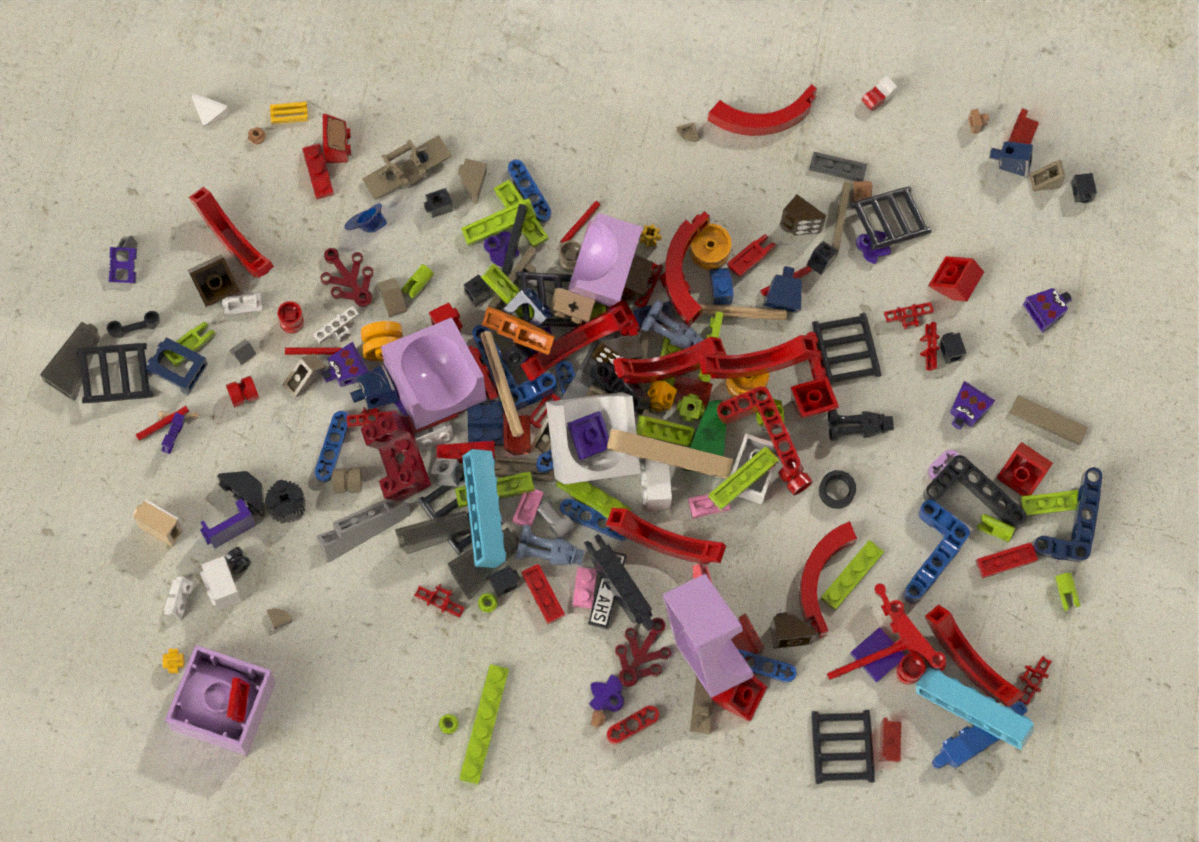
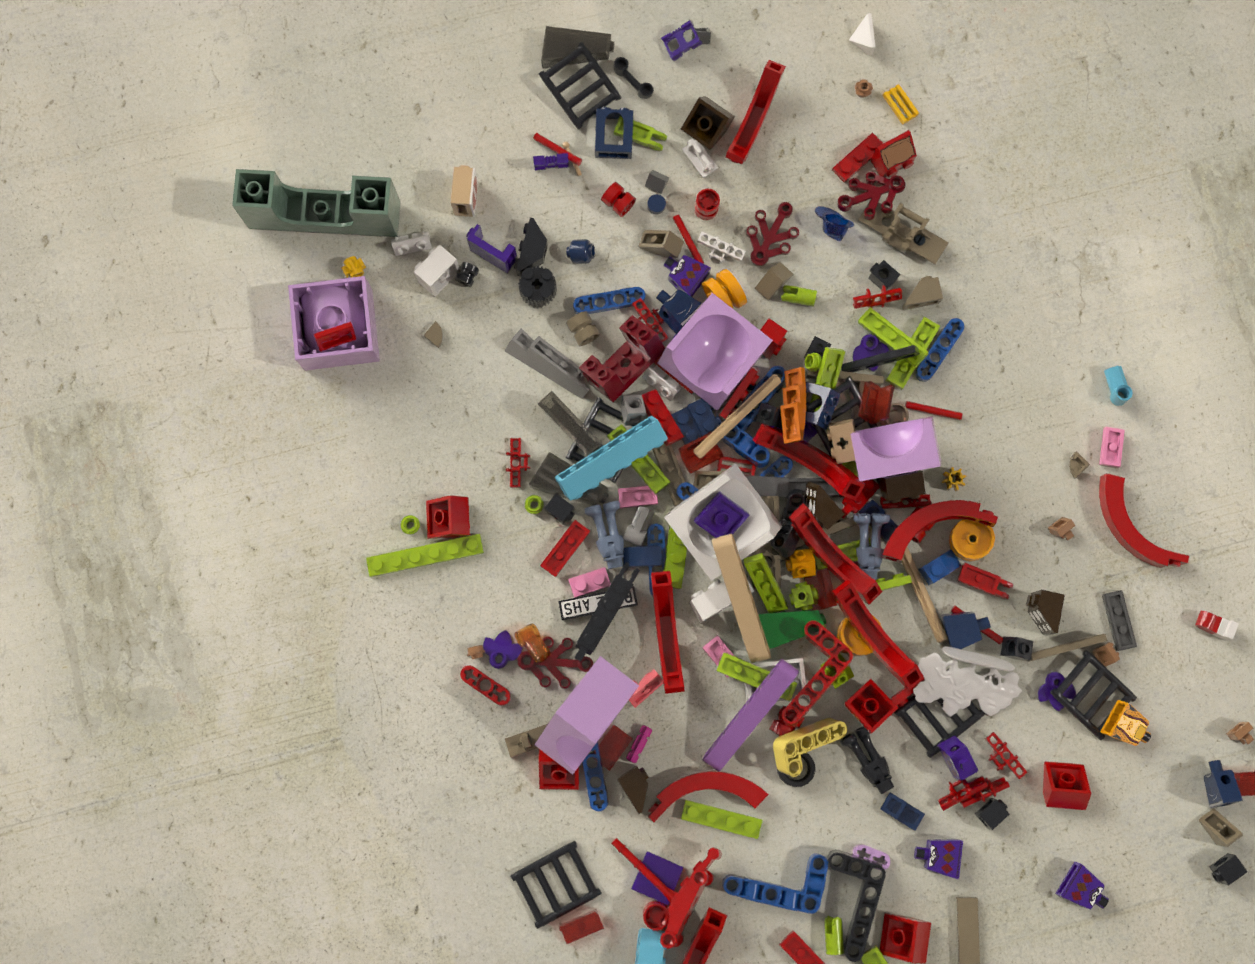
camera: 65 degrees right, 10 degrees up
none -> sand green arch [232,169,401,237]
none -> red slope [426,495,470,539]
none -> clear orange piece [514,623,551,663]
none -> dark blue head [566,239,595,264]
none -> dark blue slope [623,546,662,567]
none -> dark pink axle [626,725,652,763]
none -> dark blue tile [647,194,666,214]
none -> medium lavender beam [702,659,799,772]
none -> light yellow beam [773,718,847,777]
none -> lime plate [804,353,822,372]
none -> dark red plant [837,172,906,220]
none -> red piece [853,286,902,309]
none -> clear red panel [858,381,894,424]
none -> dark blue slope [880,792,925,831]
none -> white plant [913,647,1022,717]
none -> dark purple torso [938,736,978,780]
none -> red piece [938,775,988,811]
none -> medium nougat tile [1048,517,1075,541]
none -> bright pink plate [1099,427,1125,468]
none -> torso [1100,700,1151,746]
none -> medium azure piece [1104,366,1133,406]

